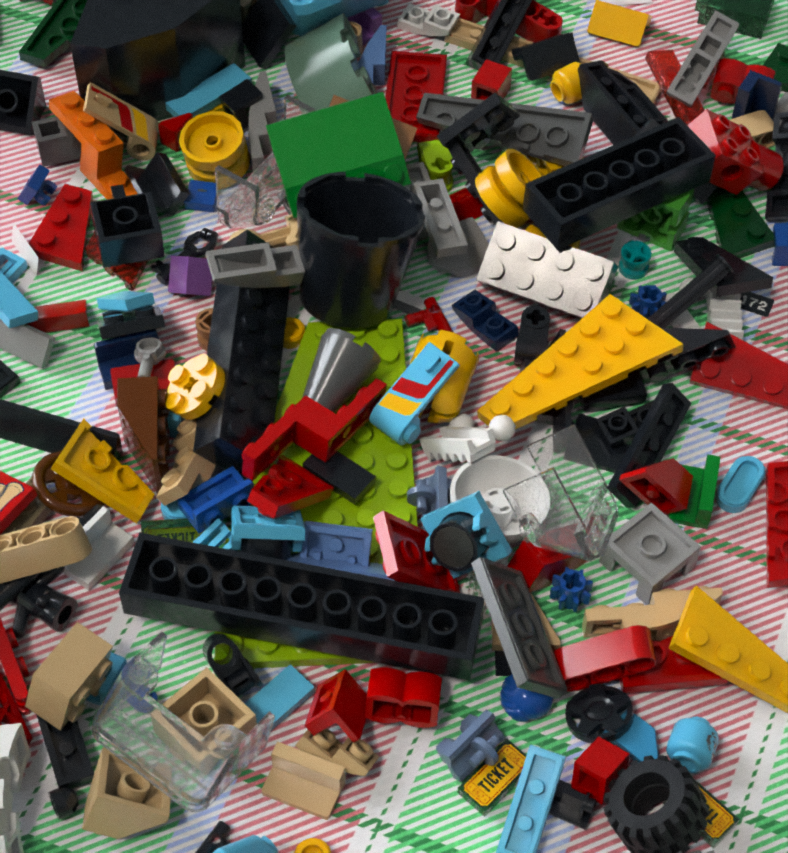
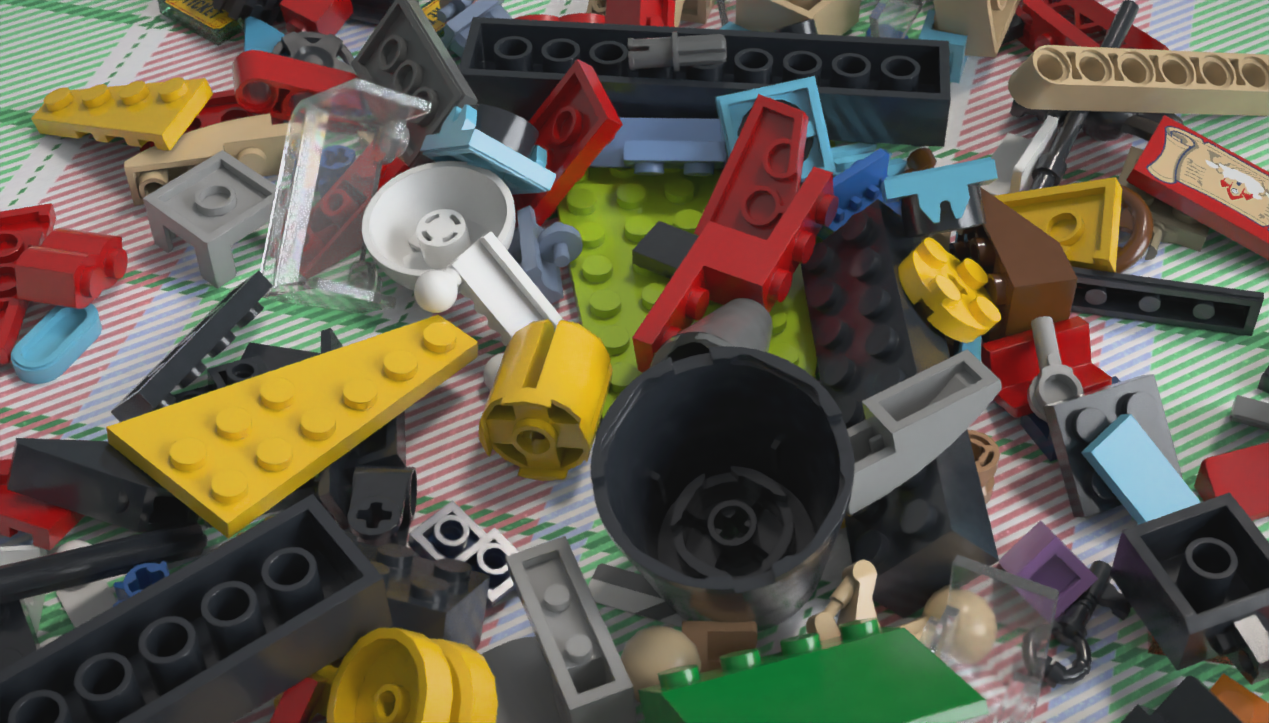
camera: 175 degrees right, 10 degrees down
medium azure door [369,342,460,445] -> none
red hose [404,297,453,332] -> none
red slope [619,458,693,515] -> none
medium azure head [666,716,719,773] -> none
green panel [668,454,721,529] -> none
none -> red brick [15,228,128,309]
none -> dark grey axle [628,32,727,72]
none -> medium azure piece [880,157,998,239]

